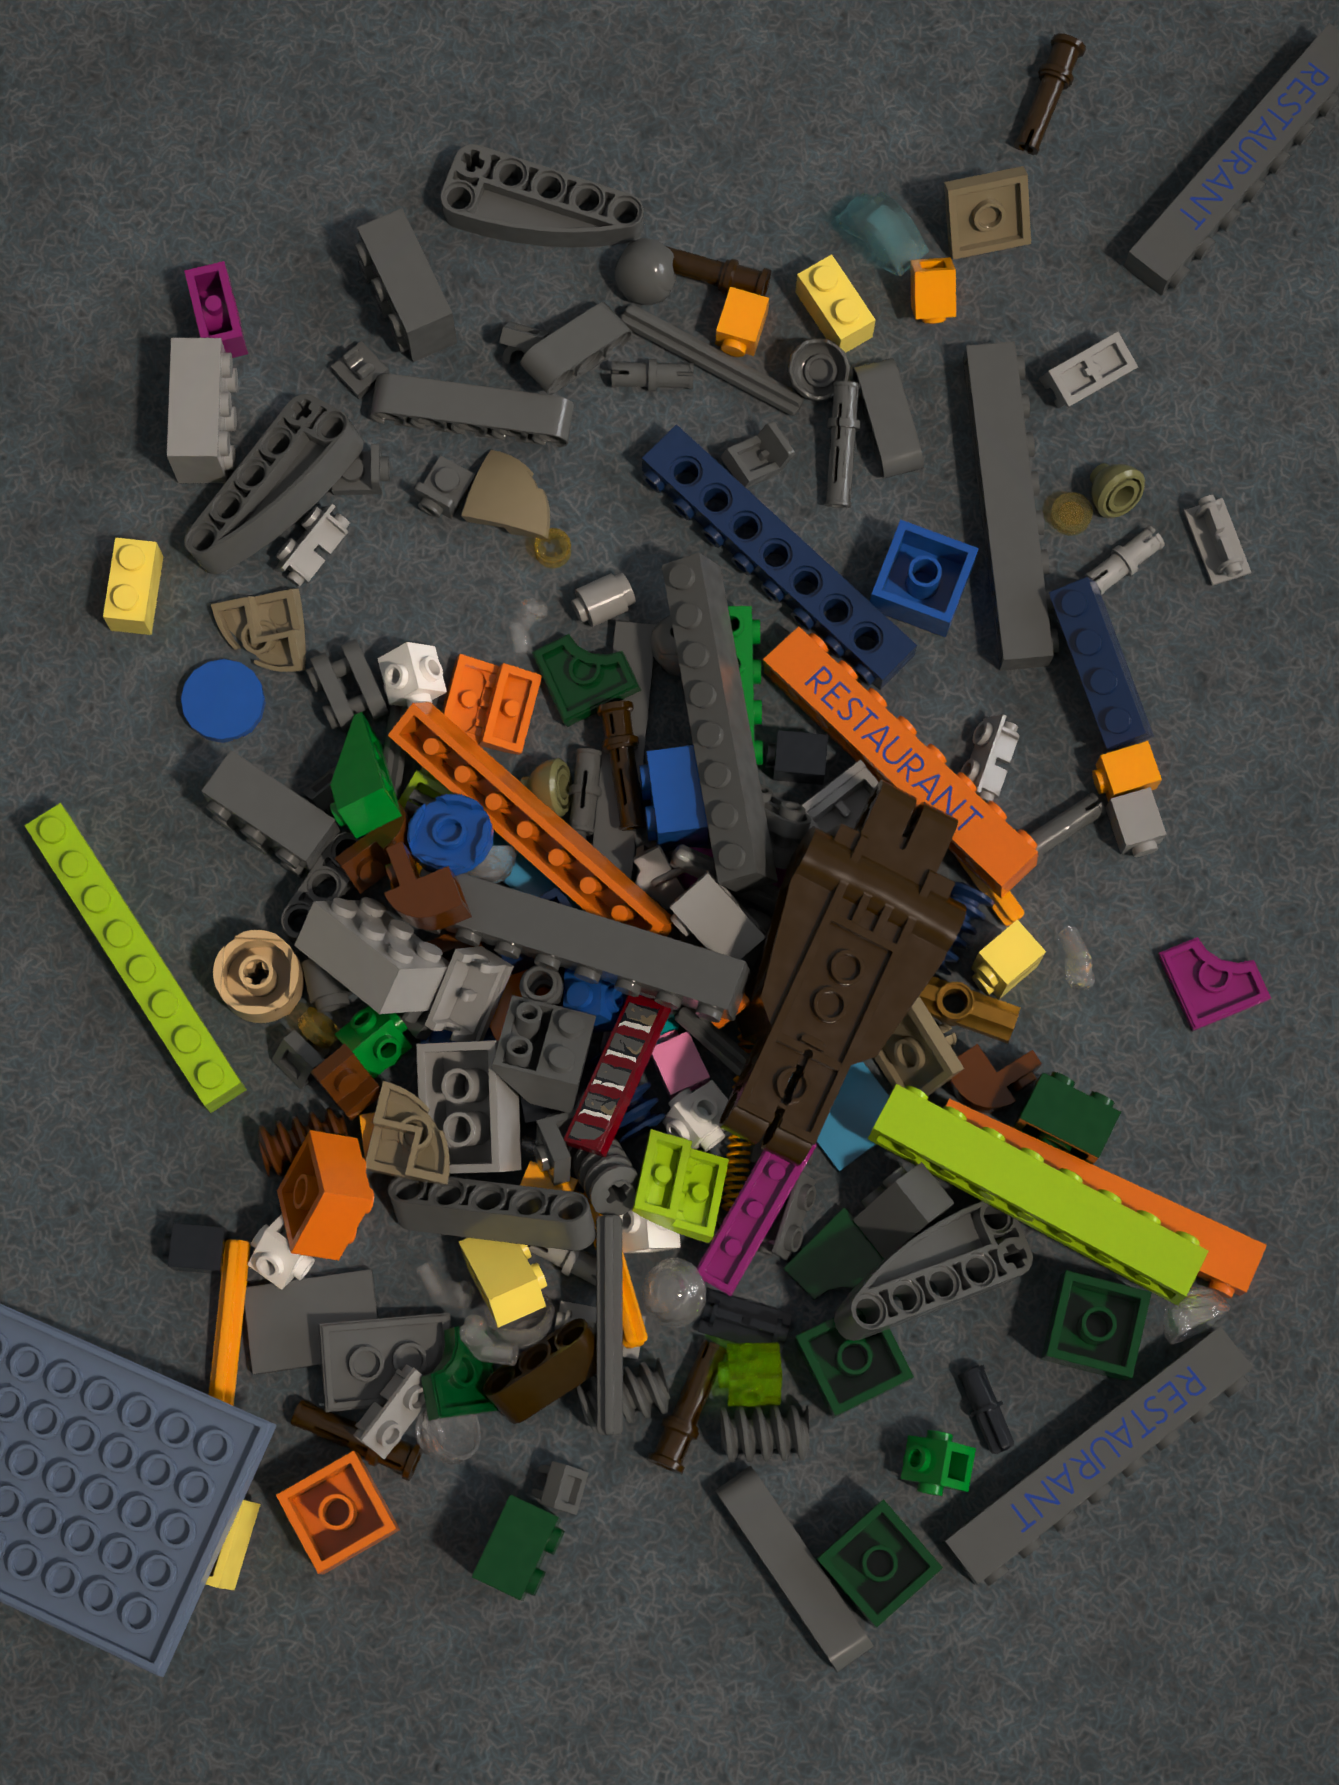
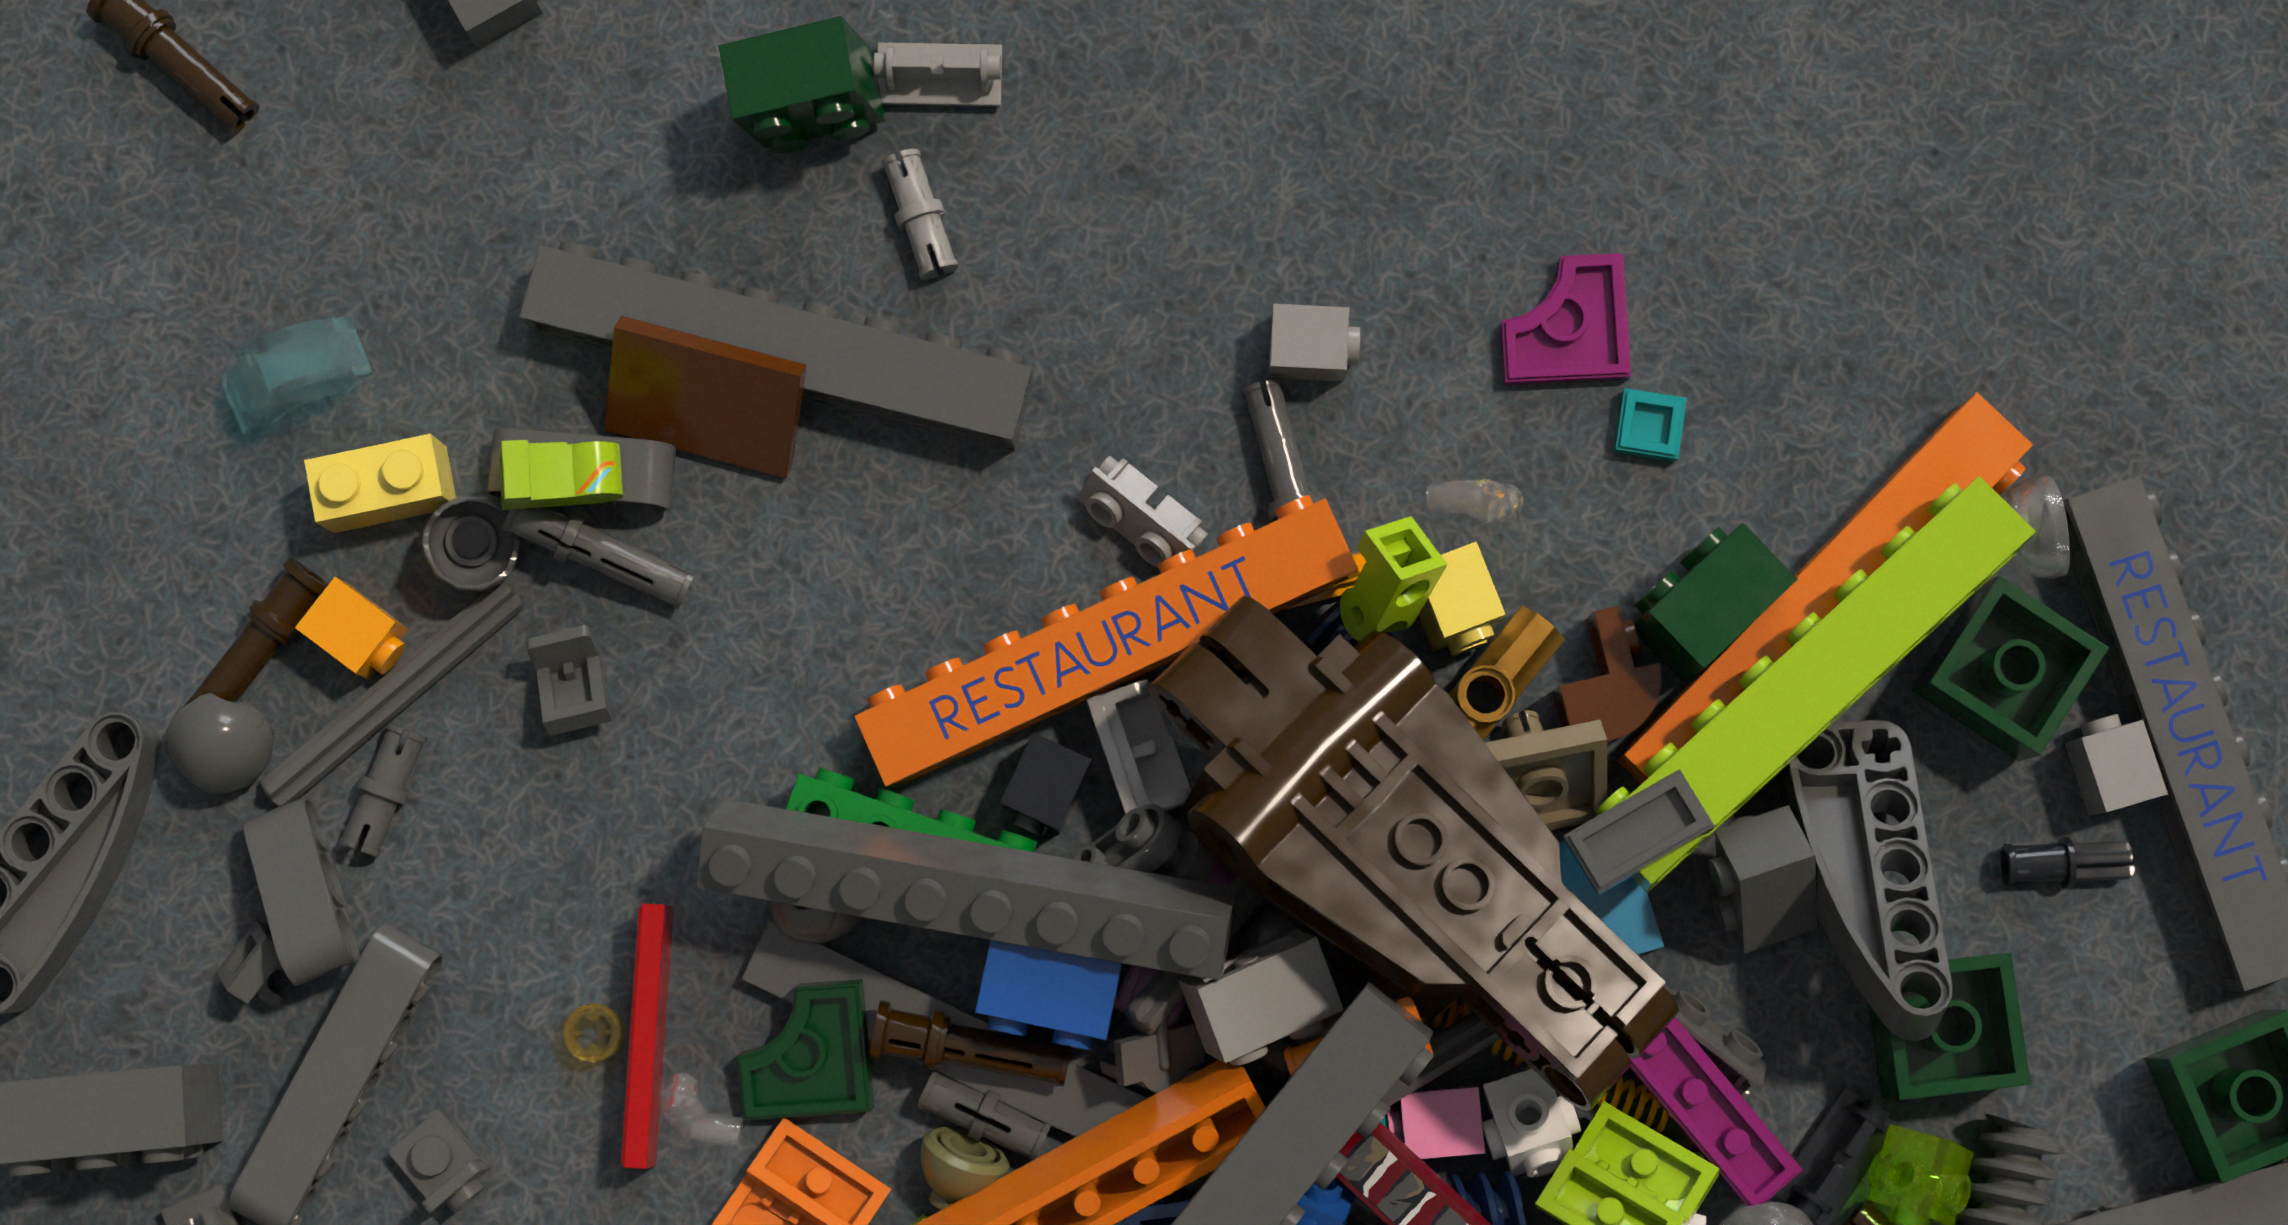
camera: 70 degrees left, 5 degrees up
dark tan brick [461,450,550,539] -> none
light grey brick [571,573,636,627] -> none
dark blue brick [642,424,917,690] -> none
dark green tile [783,1208,884,1300] -> none
blue brick [870,519,979,637] -> none
green brick [900,1430,976,1496] -> none
light orange brick [910,257,956,324] -> none
dark tan tile [944,166,1031,260] -> none
light grey hinge [1039,332,1138,408] -> none
dark blue brick [1049,577,1154,751] -> none
clear yellow tile [1050,492,1093,536] -> none
olive brick [1090,463,1145,518] -> none
light orange brick [1092,741,1162,802] -> none
none -> lime leg [499,440,624,510]
none -> reddish brown tile [604,316,807,478]
none -> red tile [621,903,674,1169]
none -> dark green brick [718,16,886,153]
none -> lime leg [1340,516,1448,641]
none -> dark grey tile [1563,769,1715,896]
none -> teal tile [1613,388,1687,462]
none -> light grey brick [2065,714,2168,816]

